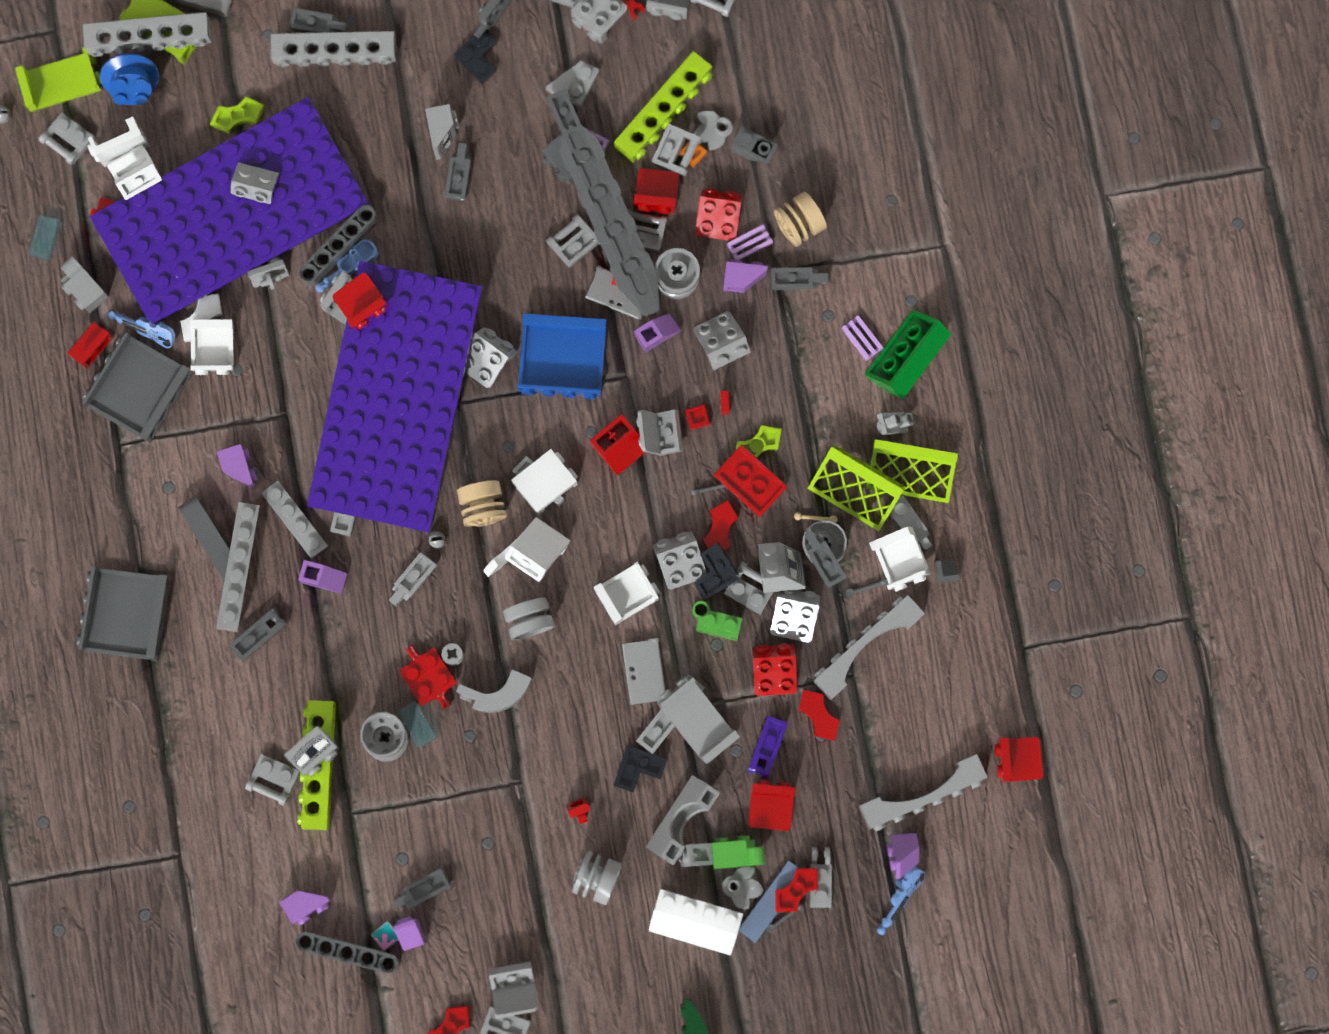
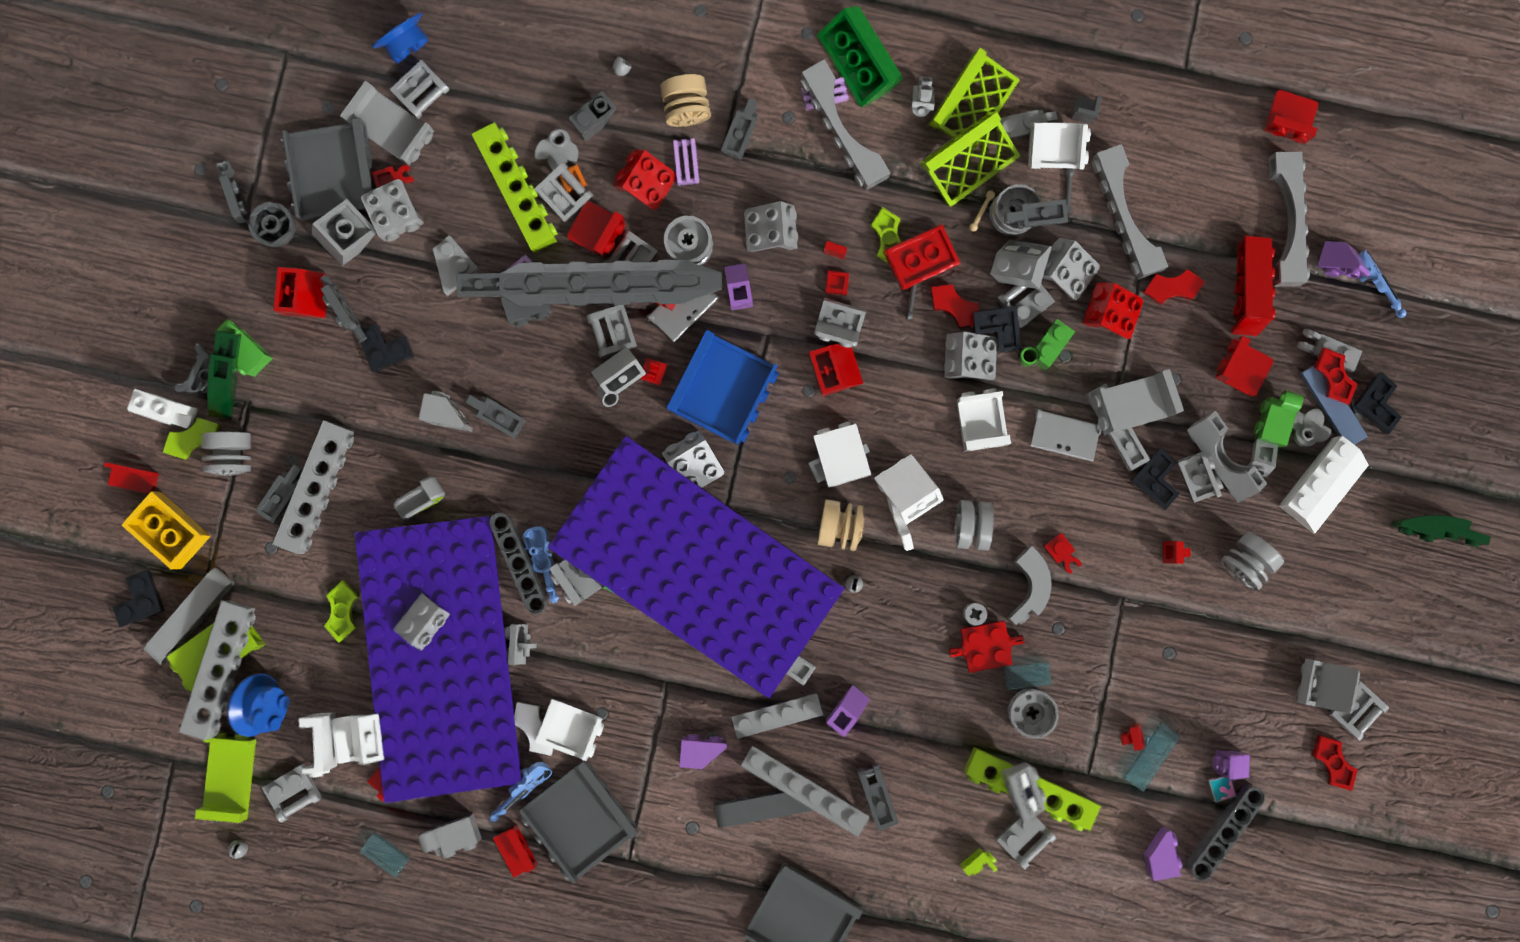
camera: 65 degrees left, 5 degrees up
red bracket [332,273,390,330] -> none
light grey hinge [389,552,438,607] -> none
dark grey hinge [392,868,452,909] -> none
medium lavender slope [723,259,768,293] -> none
dark purple plate [748,716,788,779] -> none
none -> light grey animal [394,477,445,521]
none -> light grey hinge [591,347,646,407]
none -> light grey hinge [613,57,632,76]
none -> red tile [640,358,668,386]
none -> light grey arch [800,59,890,190]
none -> lime bracket [960,848,998,877]
none -> red plate [1043,533,1082,574]
none -> red tile [1120,723,1145,751]
none -> clear light blue tile [1123,723,1181,792]
none -> light grey bracket [1177,451,1223,503]
none -> red wedge [1231,236,1276,336]
none -> black plate [1353,372,1402,434]

